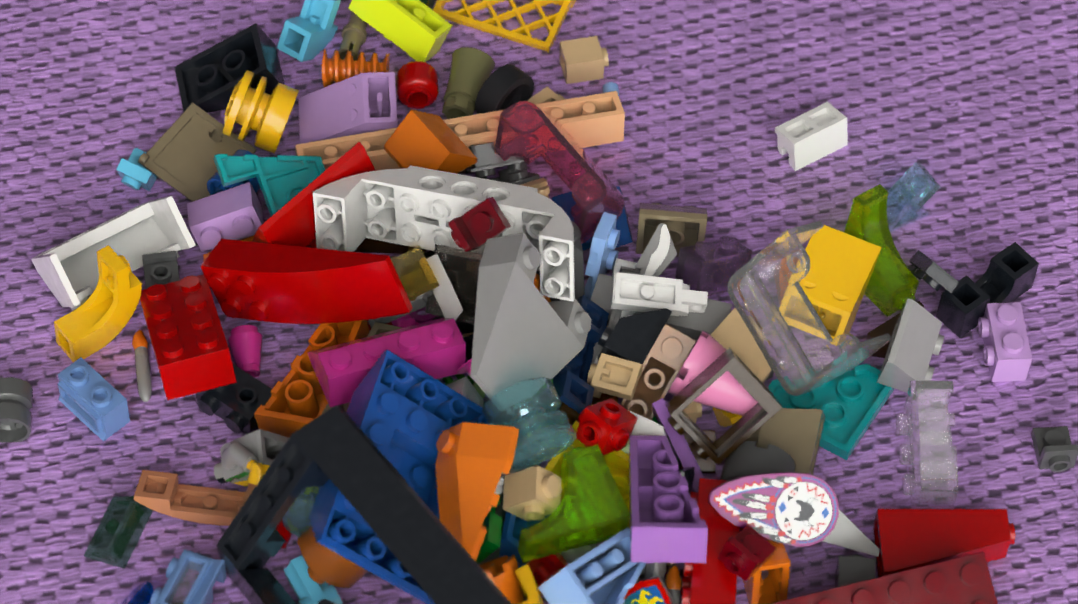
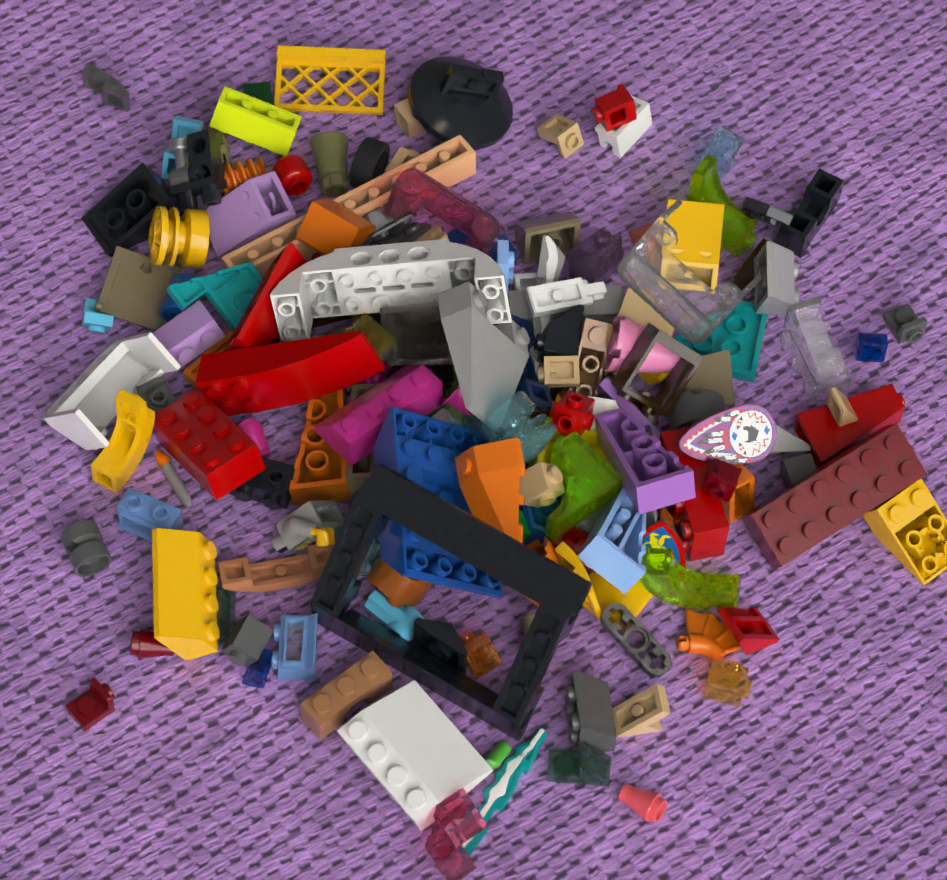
camera: 20 degrees left, 5 degrees up
white sticker [420,254,463,321] -> none
dark red bracket [448,197,511,252] -> none
lavender brick [978,302,1032,382] -> none
none -> dark red cone [130,628,174,659]
none -> yellow slope [152,528,220,660]
none -> black hips [168,129,227,211]
none -> dark grey brick [221,614,274,667]
none -> black bracket [407,56,513,150]
none -> tan bracket [537,114,584,158]
none -> red brick [591,83,637,132]
none -> tan slope [826,387,858,427]
none -> clear blue brick [855,332,888,363]

